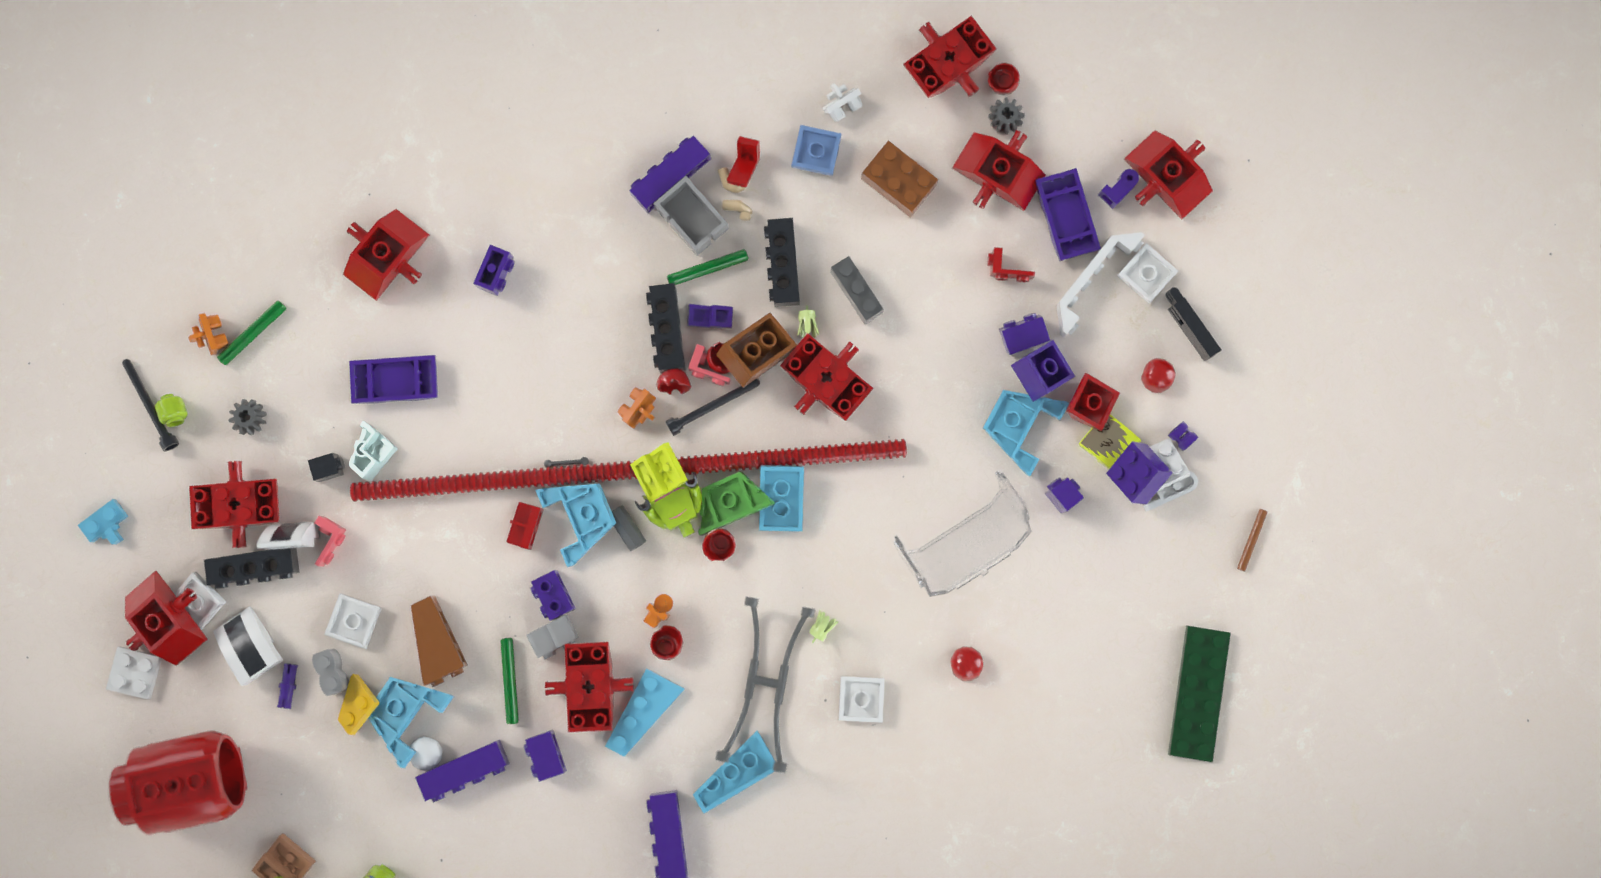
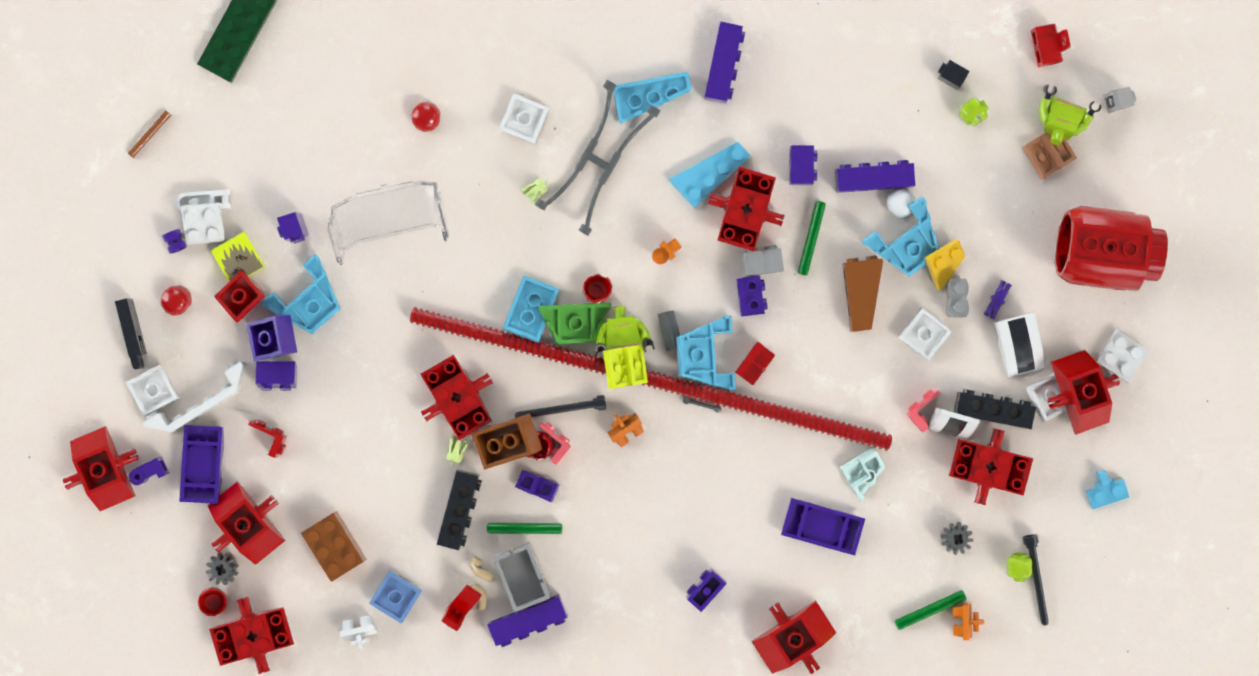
camera: 165 degrees left, 5 degrees up
black brick [308,453,345,482] -> none
black brick [646,283,686,373] -> none
red hair [650,625,683,660] -> none
red hair [656,369,692,395] -> none
dark grey brick [831,256,884,324] -> none
dark purple brick [1106,441,1173,505] -> none

